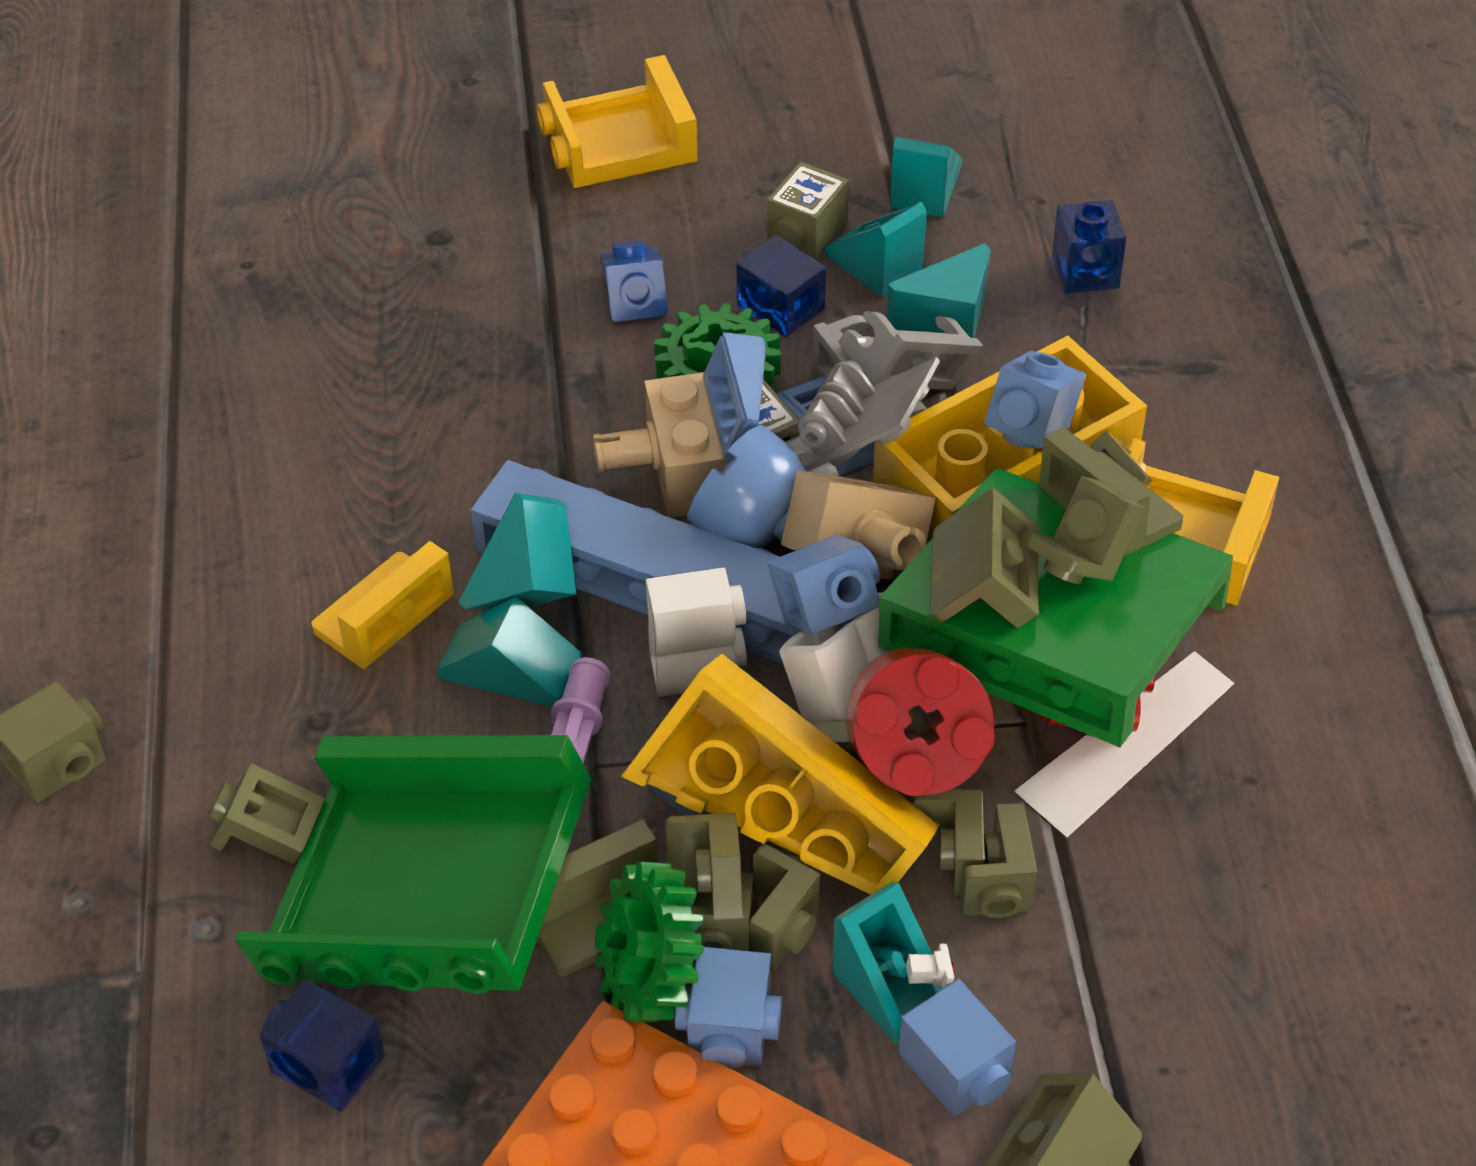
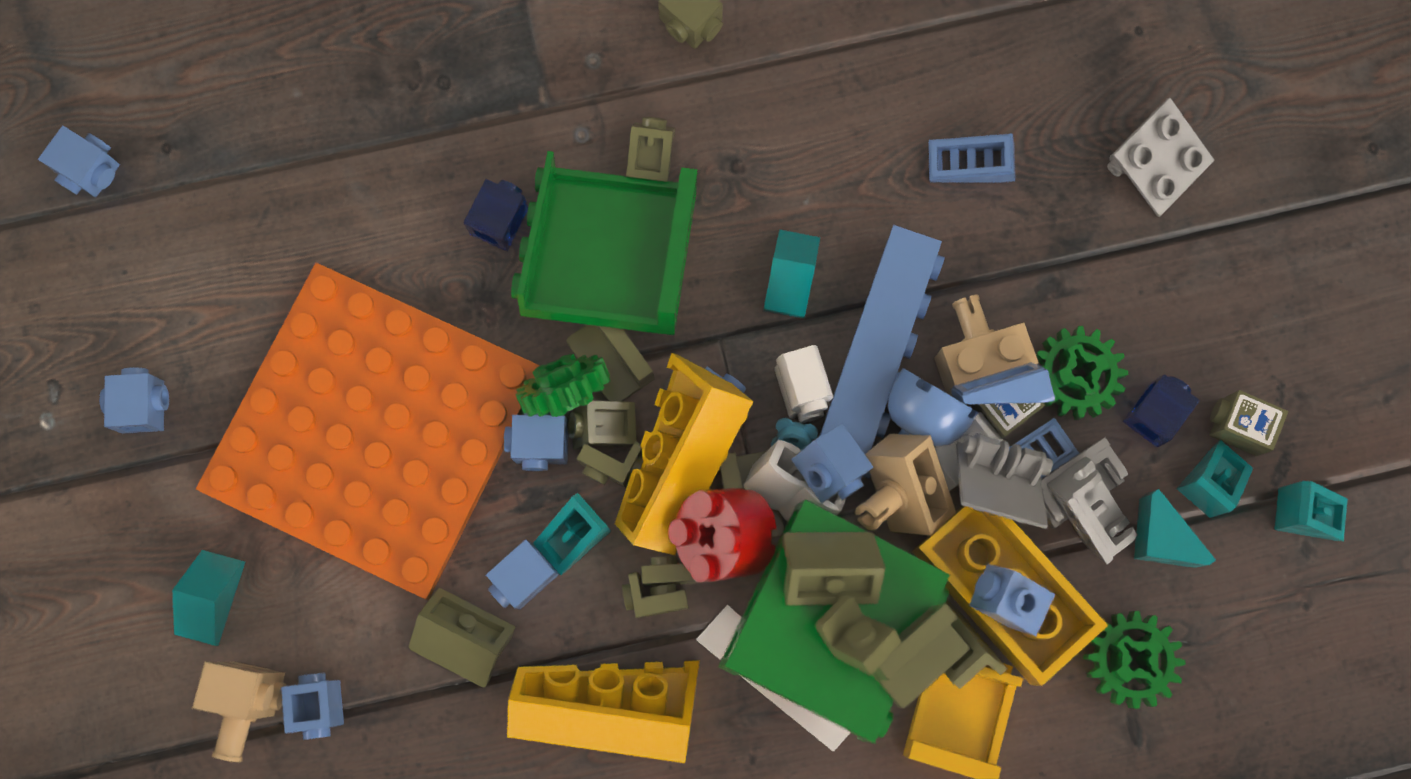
camera: 85 degrees right, 30 degrees up
yellow panel [311,541,454,670] -> none
teal slope [458,493,576,611] -> none
yellow panel [536,55,698,188] -> none
lavender axle [550,657,611,764] -> none
blue bracket [600,241,668,322] -> none
olive bracket [665,813,743,920] -> none
white piece [906,944,955,989] -> none
clear blue brick [1052,200,1127,294] -> none
none -> yellow wedge [507,660,700,763]
none -> medium azure plate [771,418,818,450]
none -> medium blue slope [929,134,1015,183]
none -> green gear [1083,611,1185,709]
none -> light grey hinge [1107,98,1214,217]

